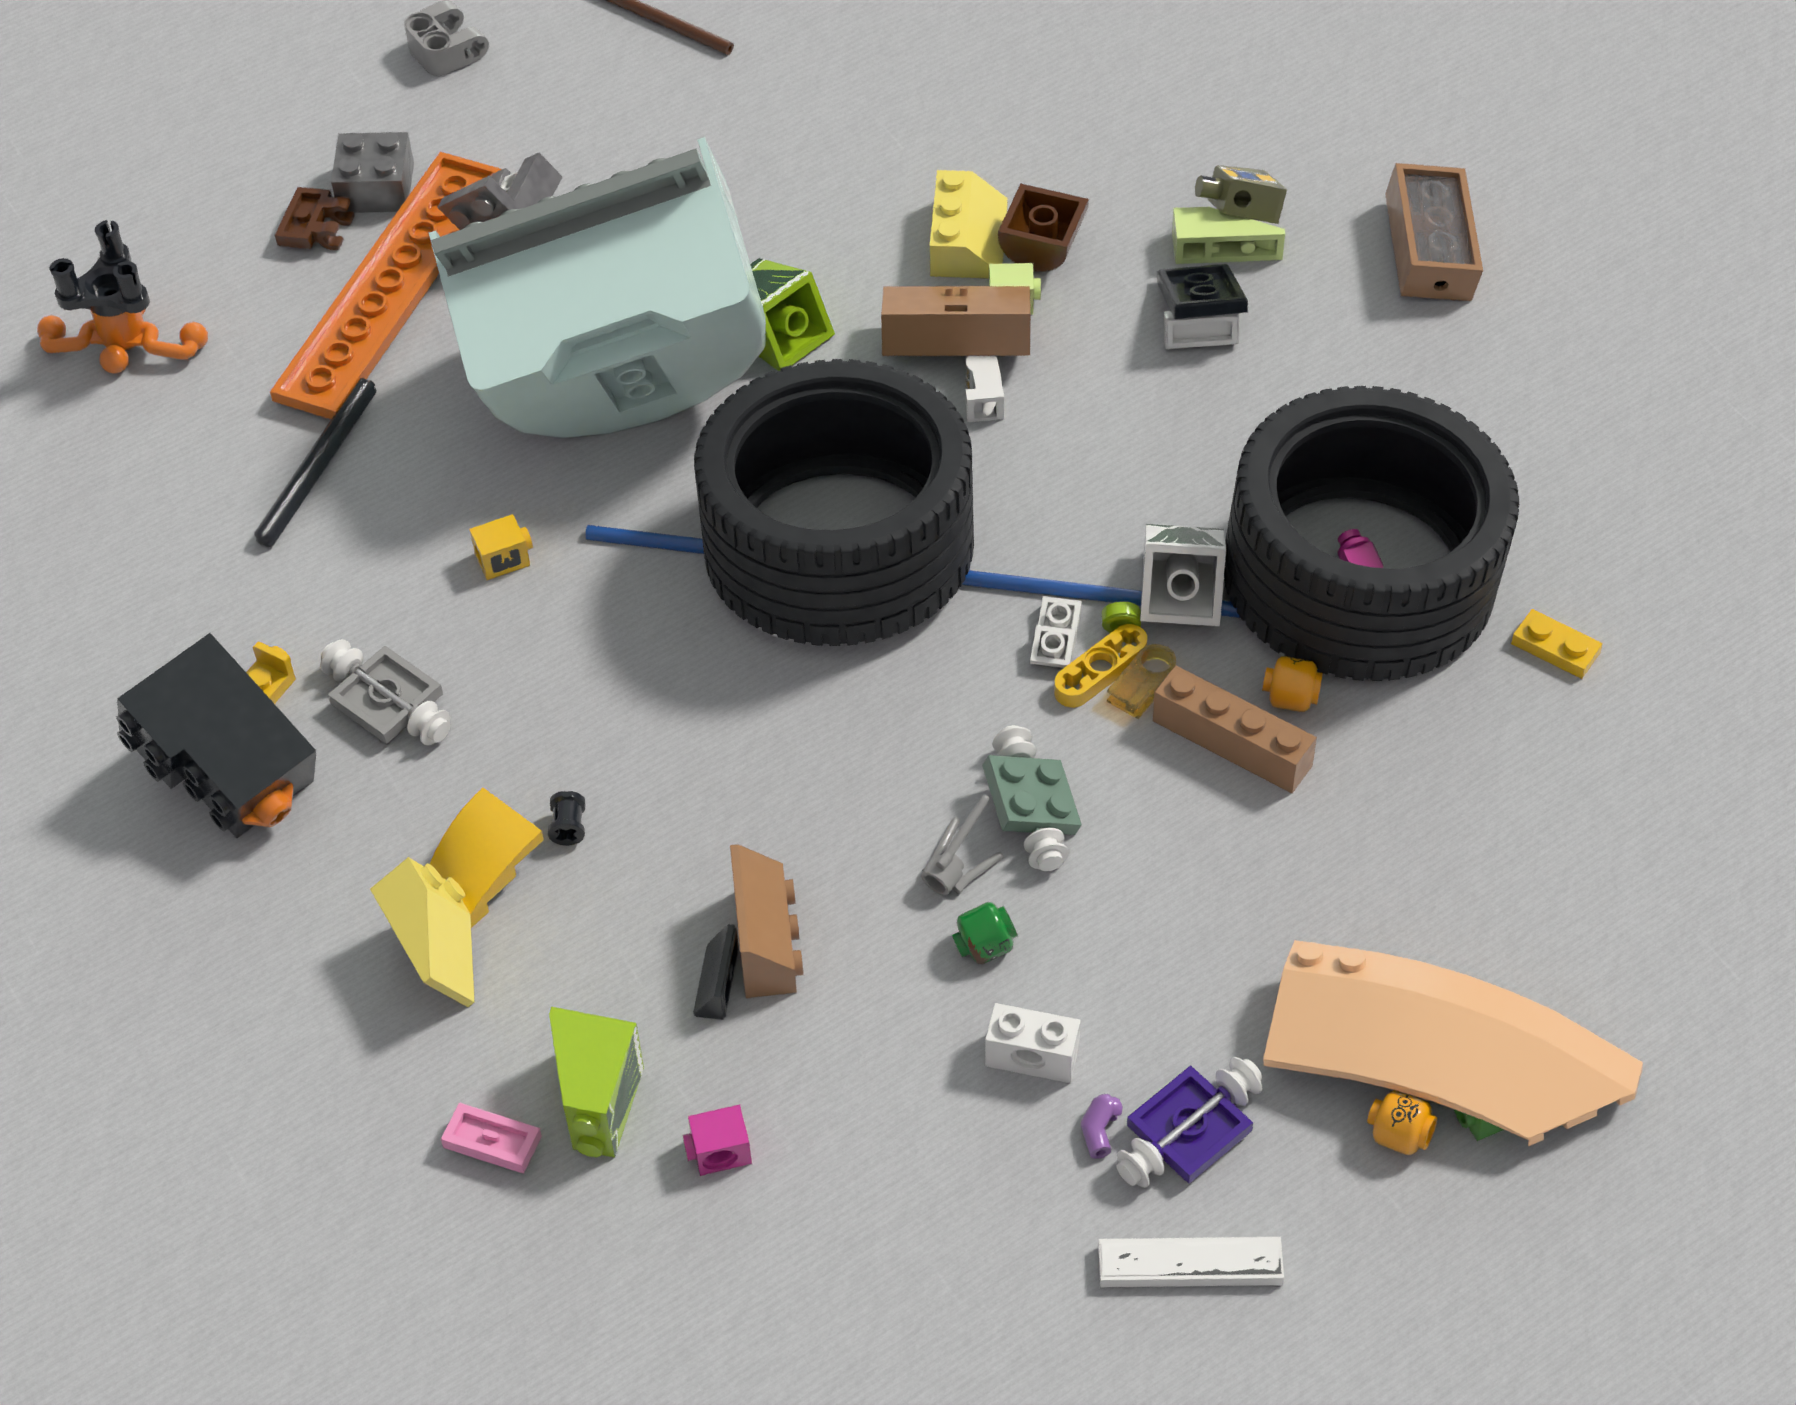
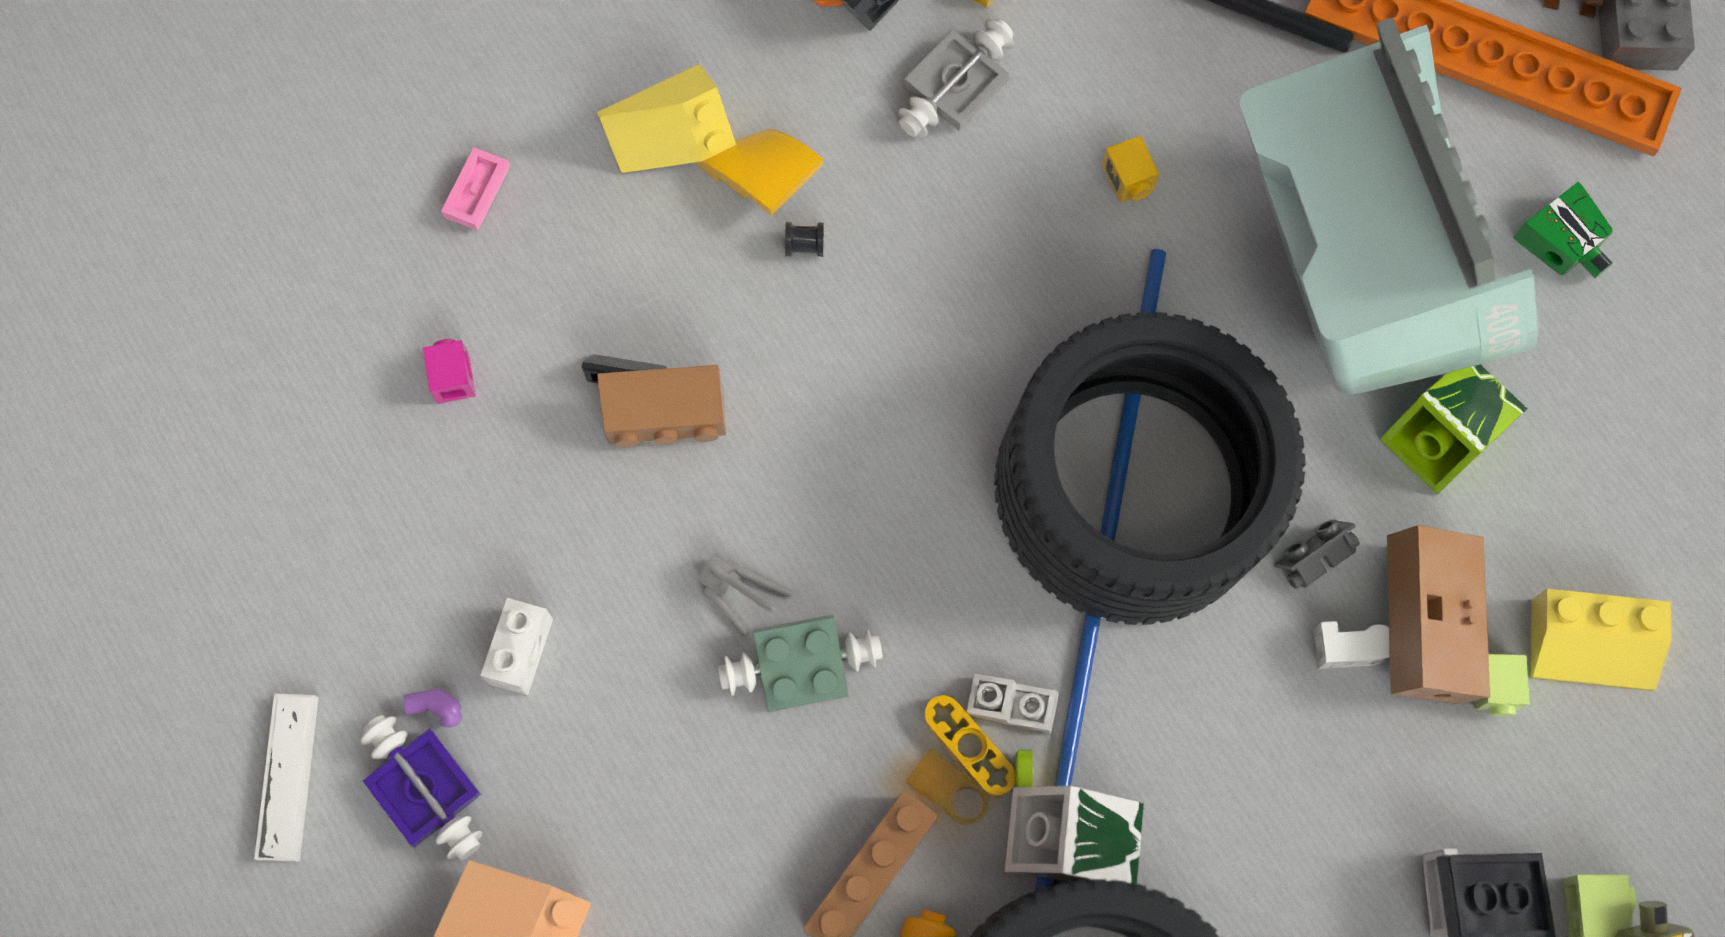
camera: 90 degrees right, 20 degrees up
flat silver brick [437,152,563,230] -> none
lime slope [549,1006,644,1158] -> none
green head [952,902,1018,964] -> none
reddish brown brick [998,183,1089,272] -> none

